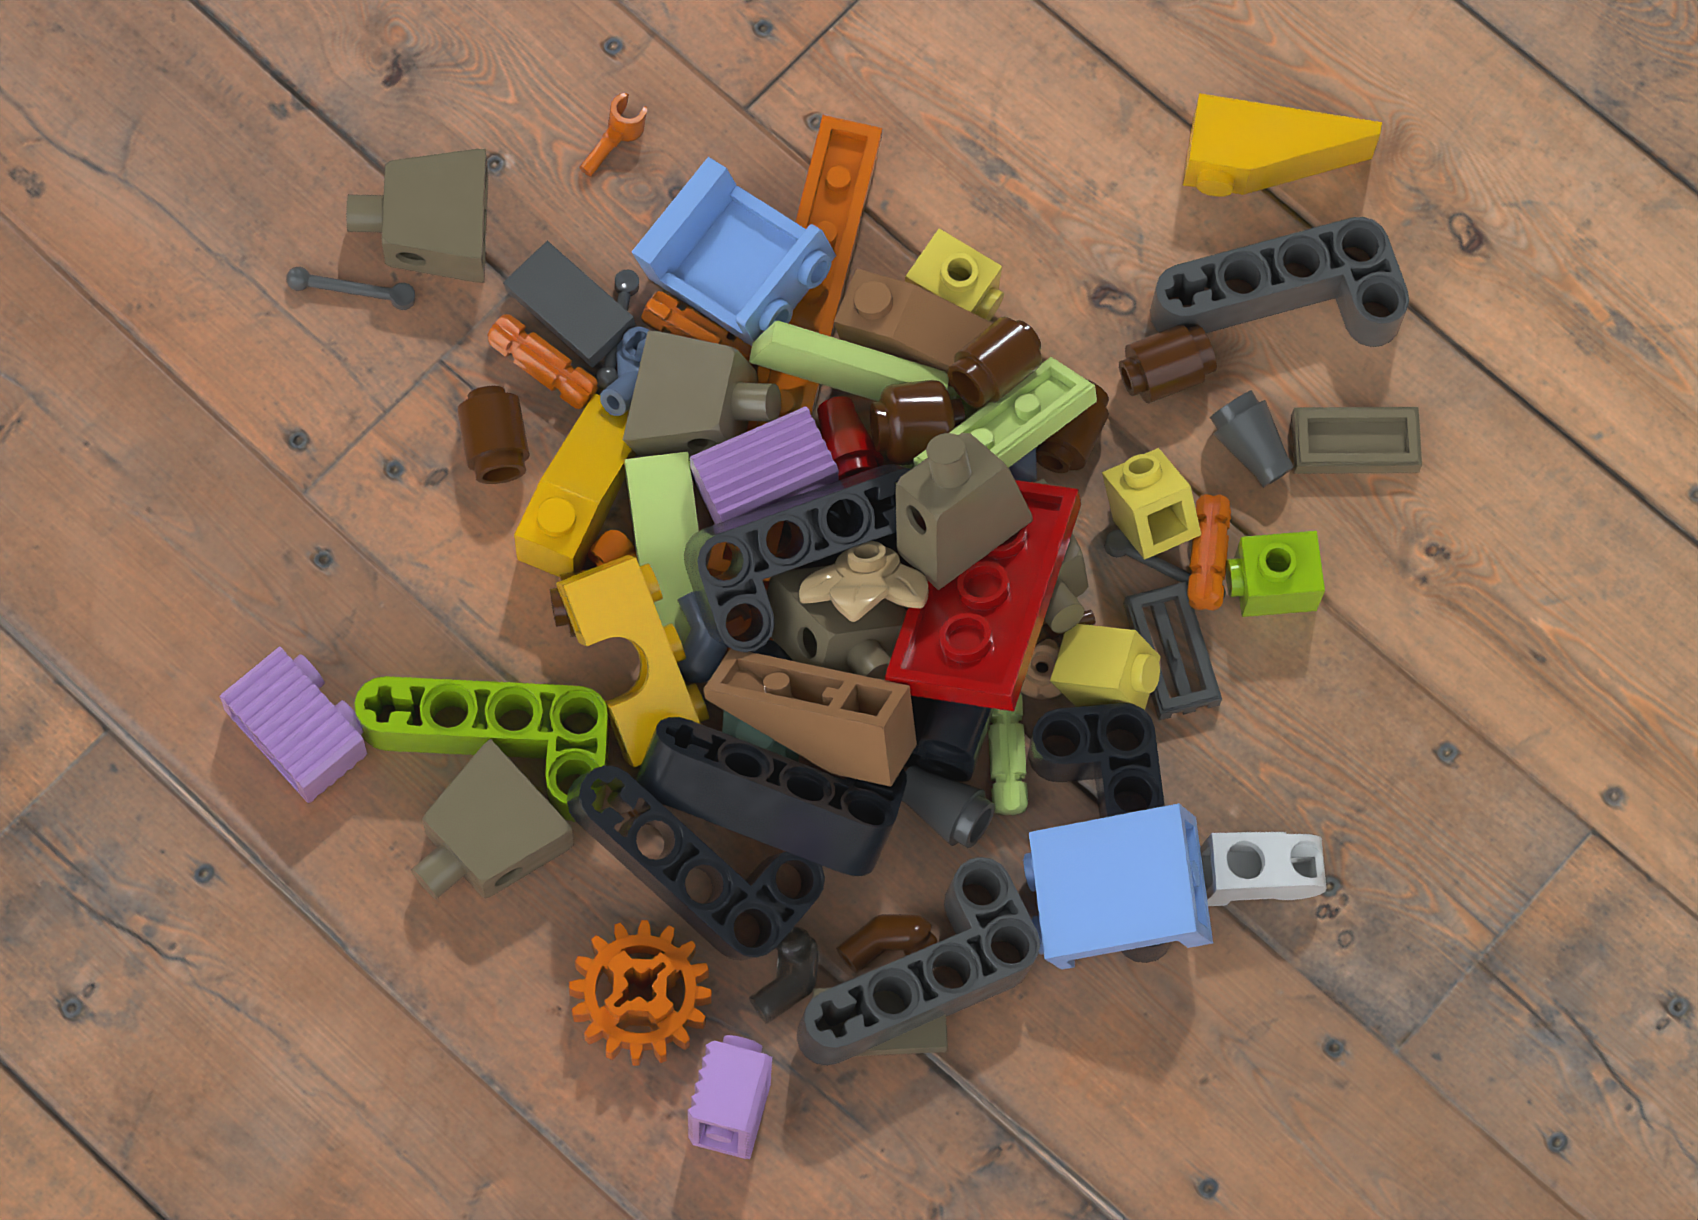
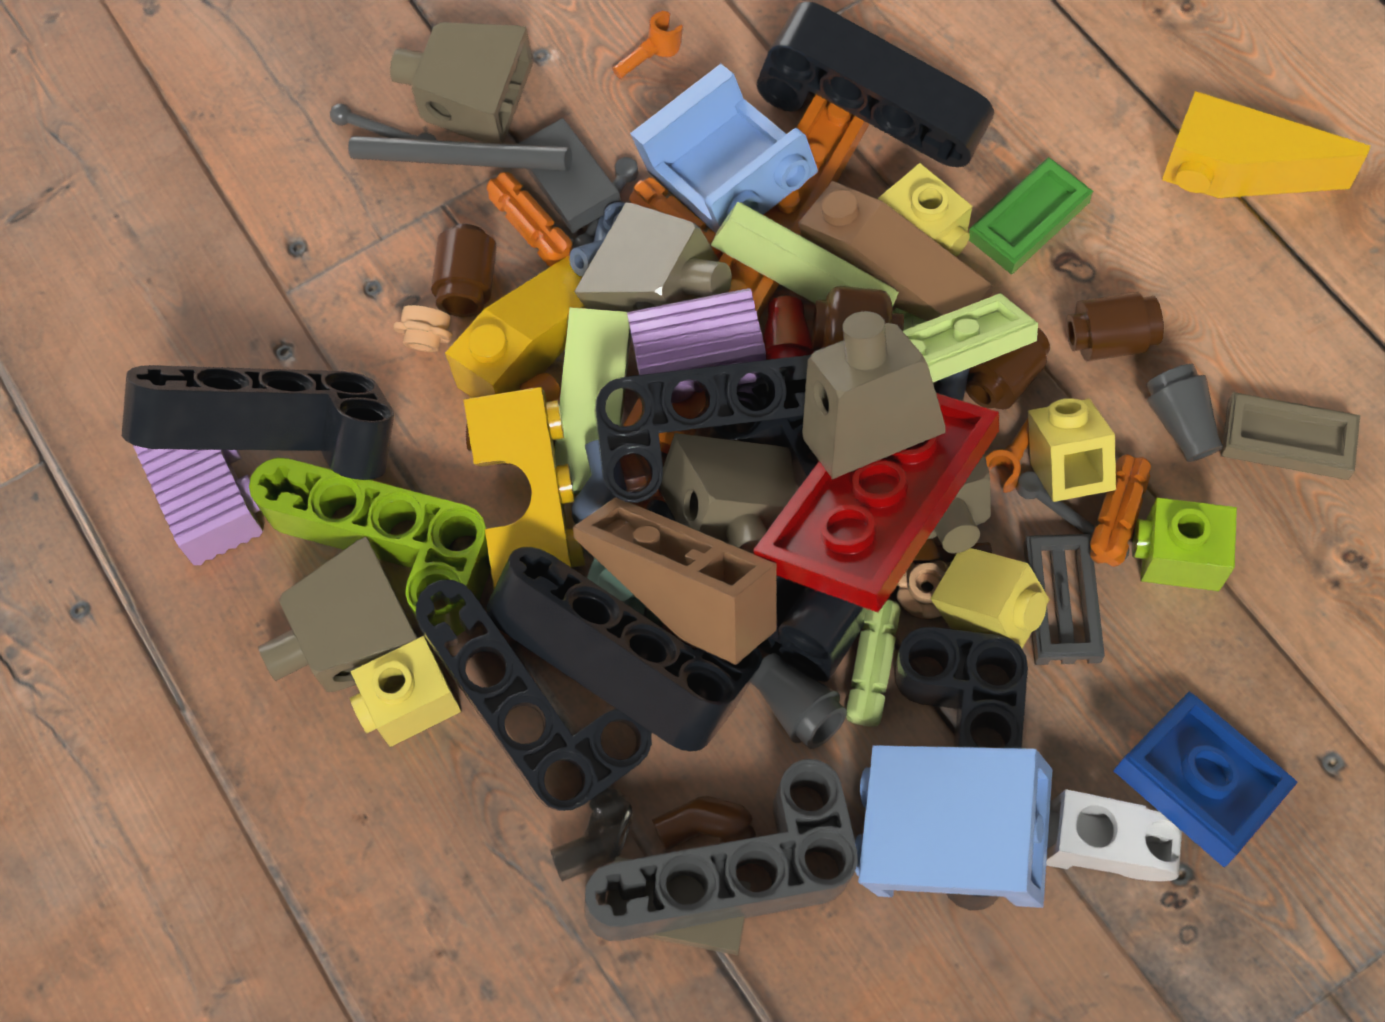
camera: 25 degrees right, 5 degrees down
orange gear [569,920,712,1066] -> none
lavender brick [688,1035,773,1159] -> none
tan plate [799,541,929,622] -> none
reddish brown brick [948,317,1042,407] -> none
dark grey beam [1150,217,1409,347] -> none
none -> black beam [121,365,394,480]
none -> dark grey bar [348,136,572,171]
none -> light yellow brick [350,636,461,747]
none -> light nougat plate [393,305,453,352]
none -> black beam [757,1,995,168]
none -> bright green tile [969,157,1093,275]
none -> orange hand [985,418,1029,493]
none -> blue plate [1113,691,1298,868]

